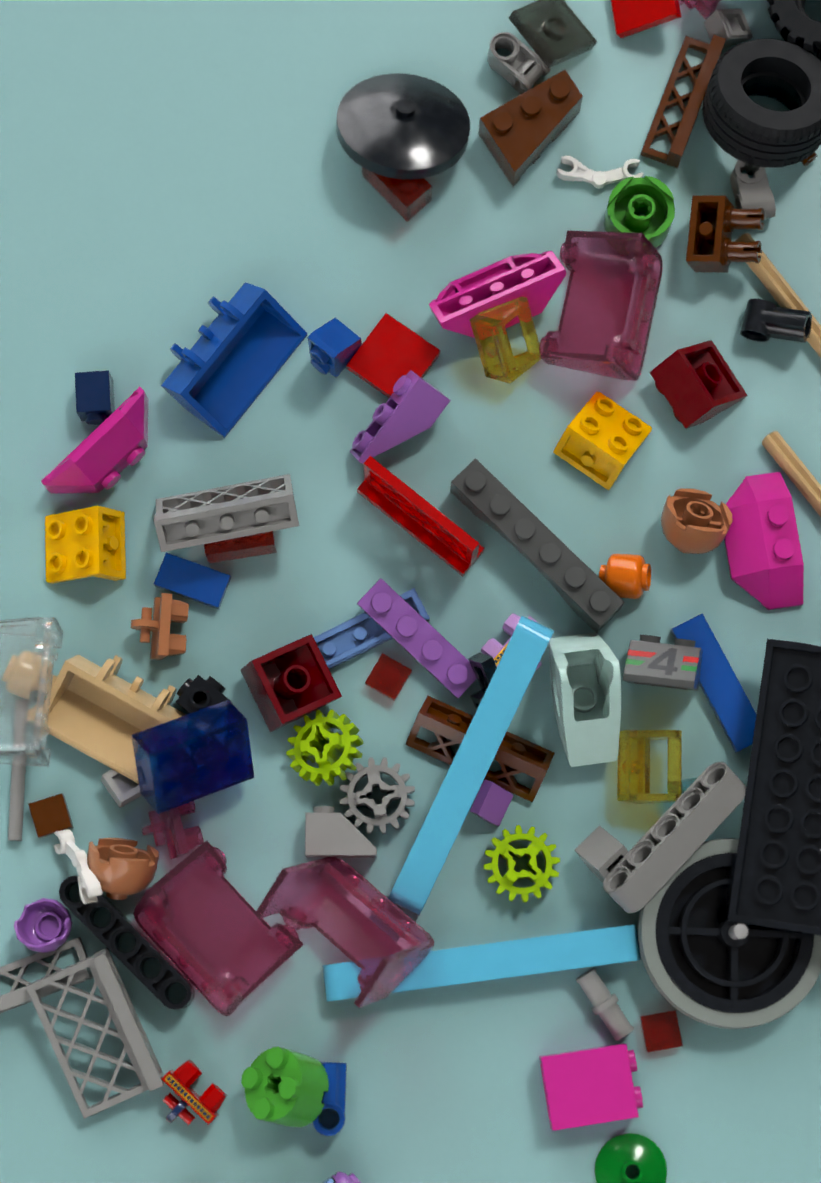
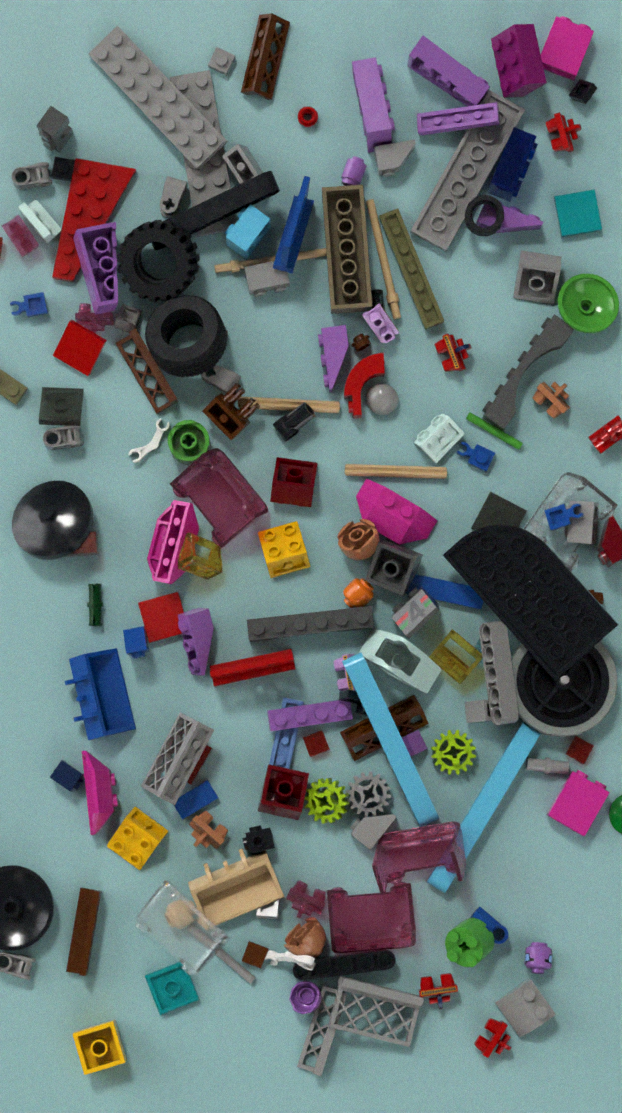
camera: 50 degrees left, 5 degrees up
clear blue brick [131,700,254,814] -> none
reddish brown wedge [478,70,583,187] -> none
none -> dark green pin [87,584,103,626]
none -> dark grey slope [365,540,423,596]

